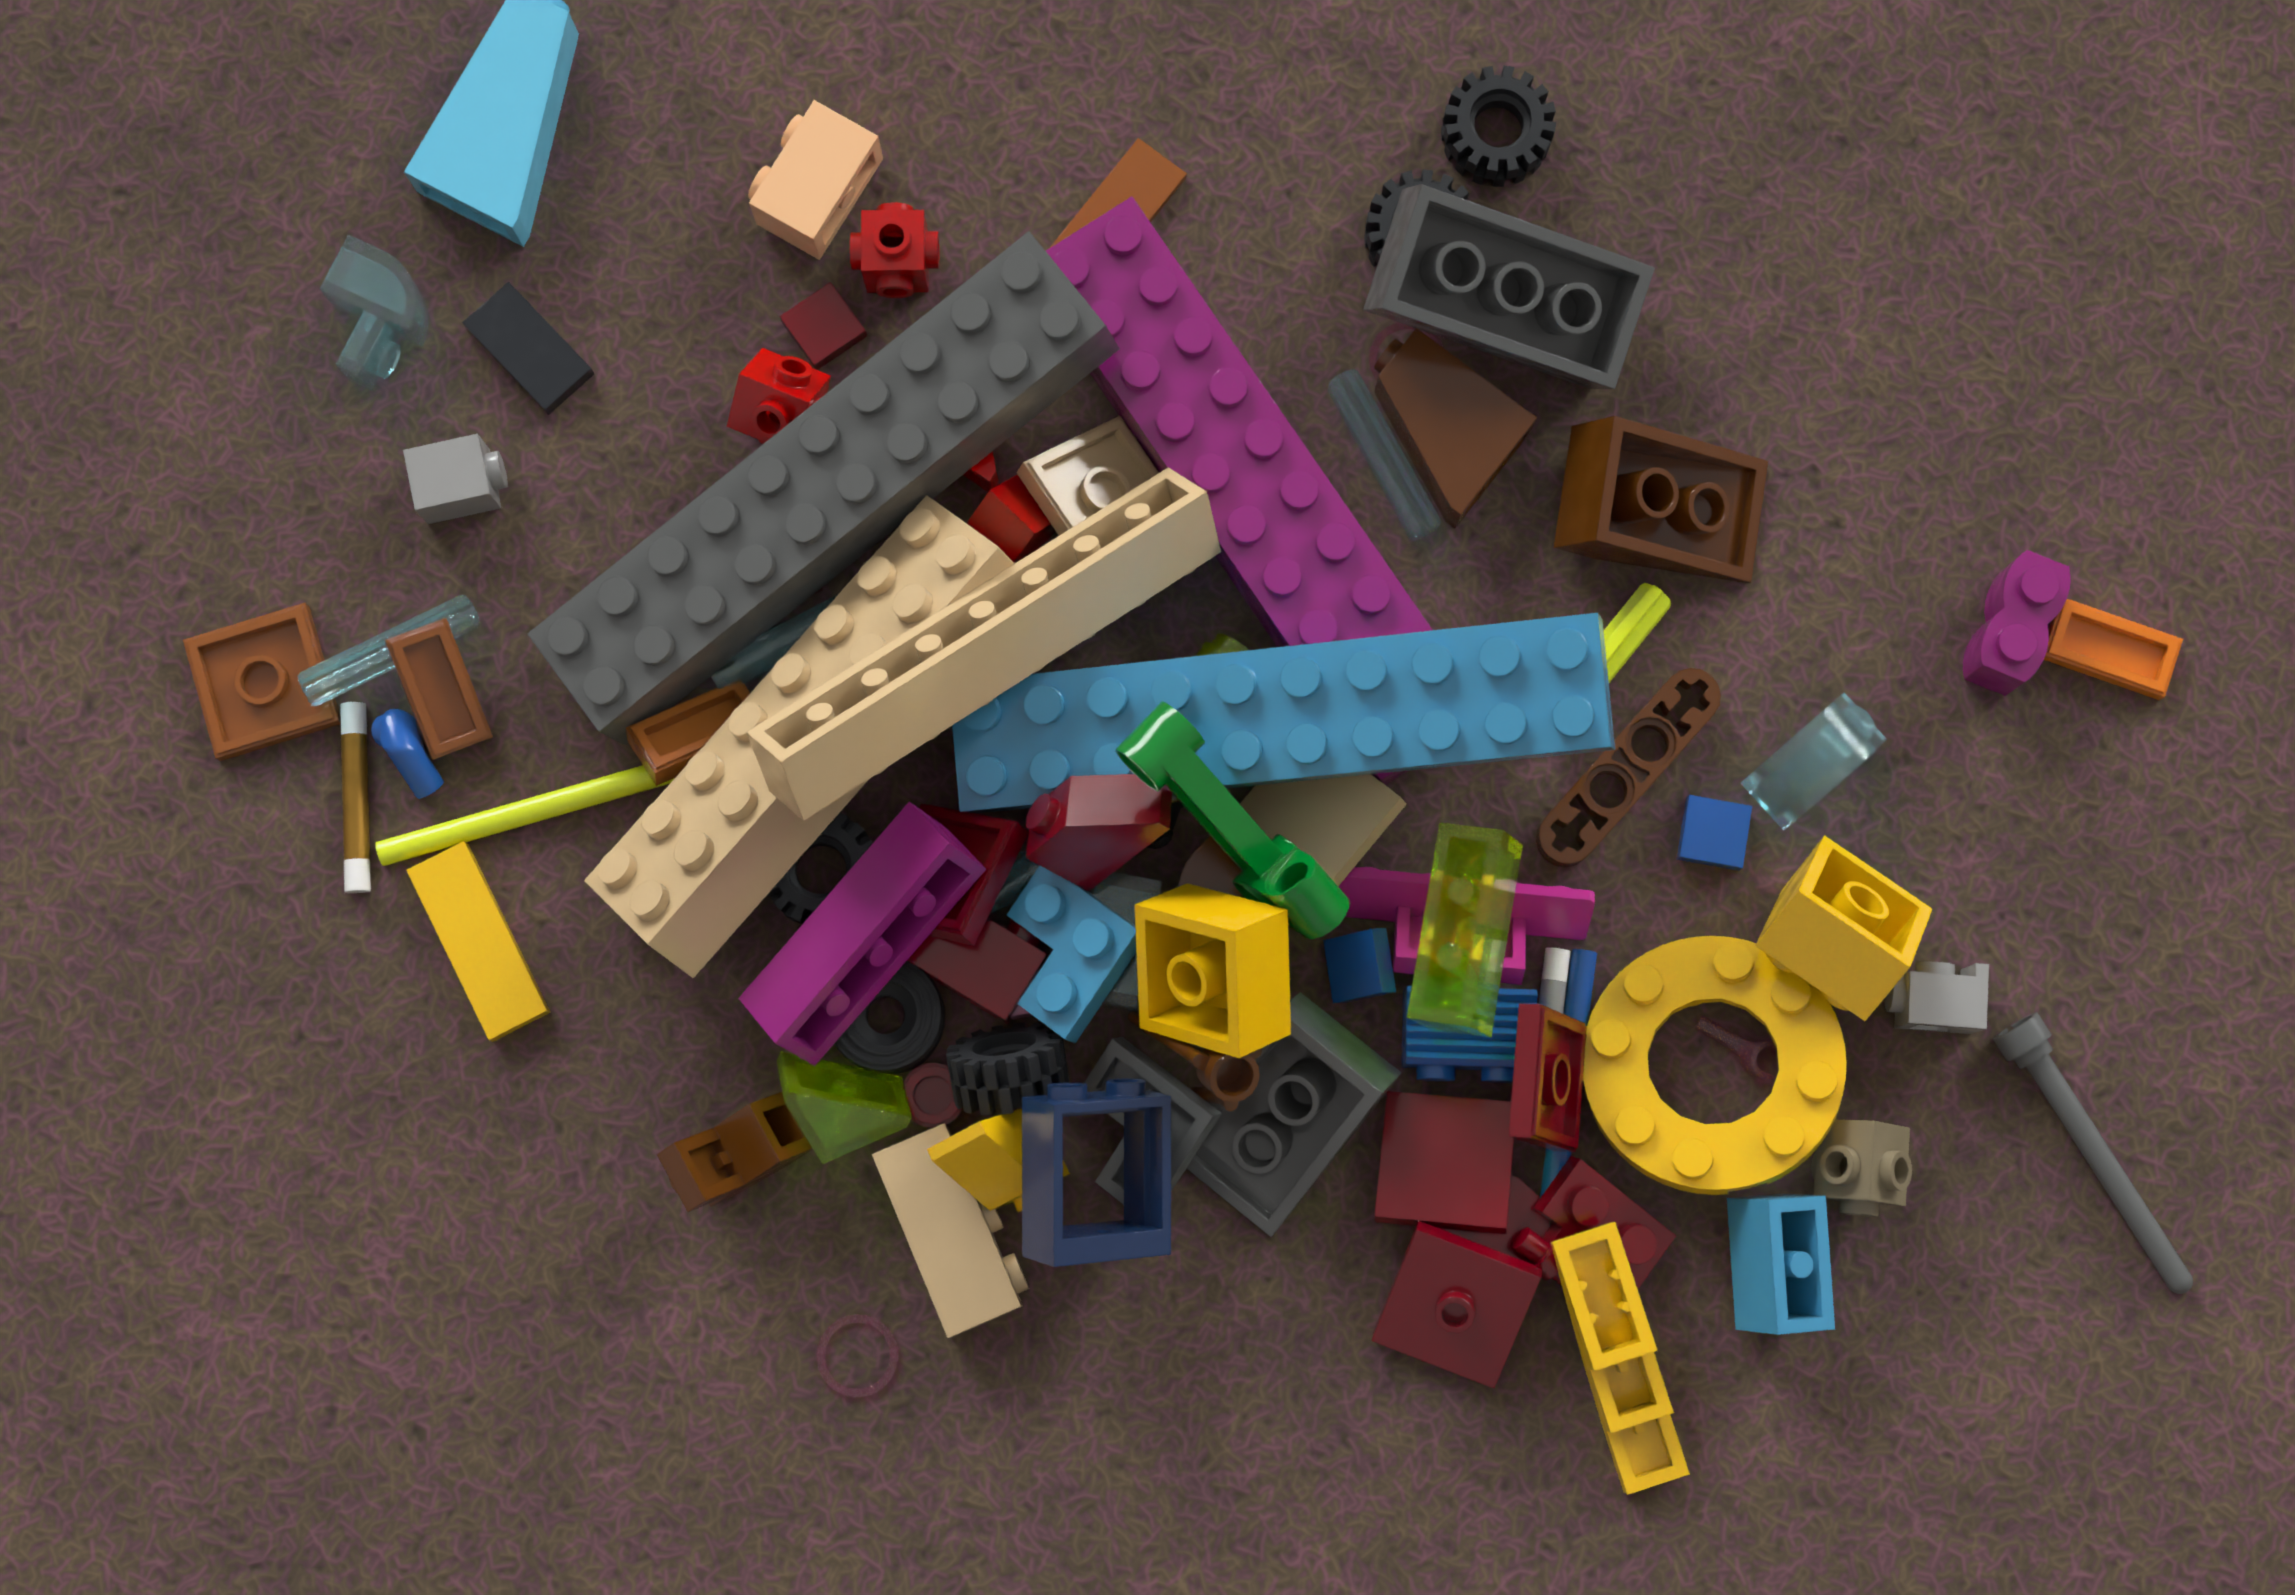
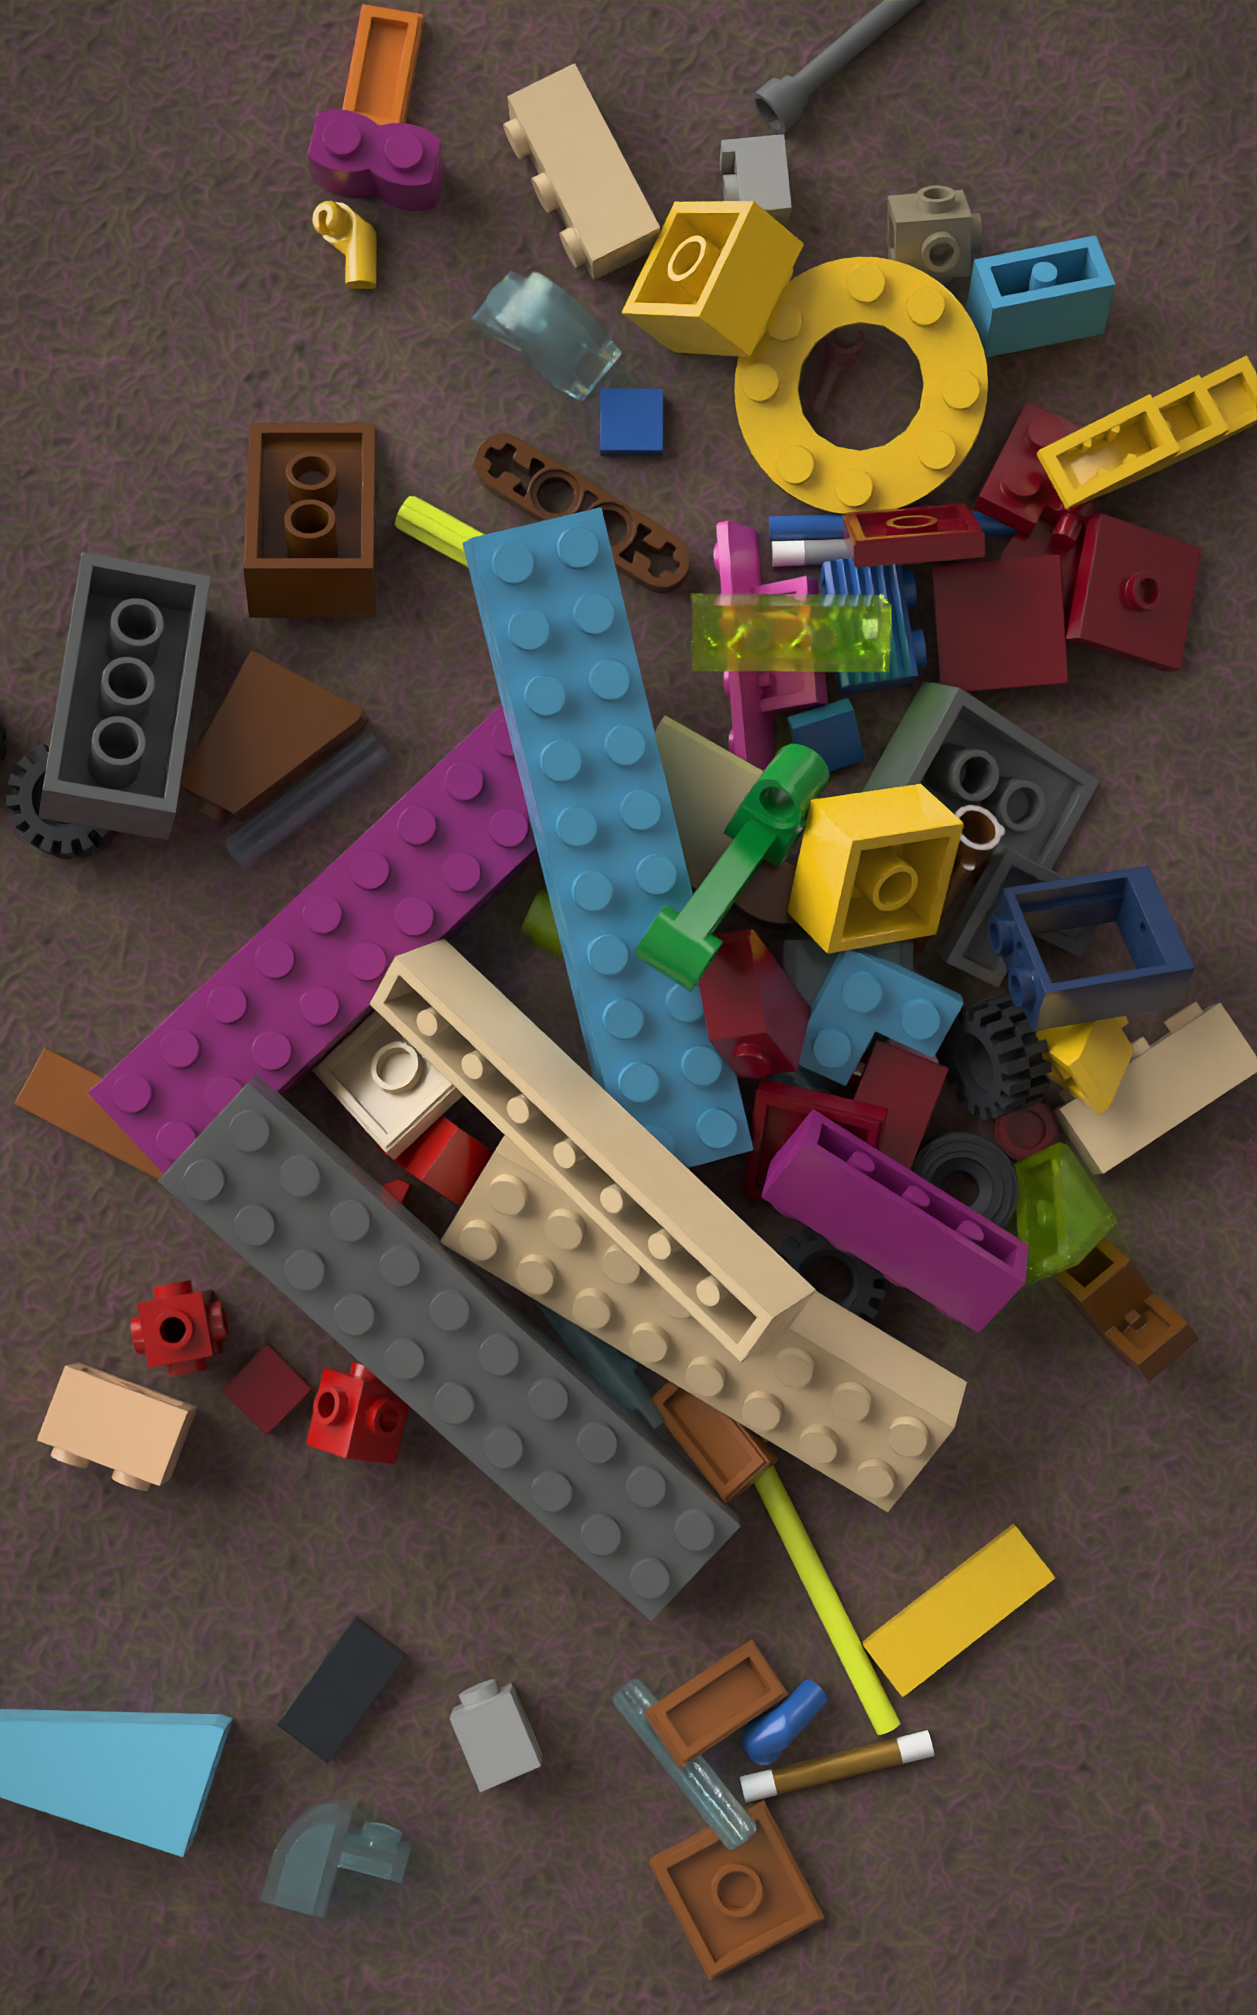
camera: 100 degrees left, 5 degrees up
none -> yellow arm [312,201,377,289]
none -> tan brick [503,63,660,280]

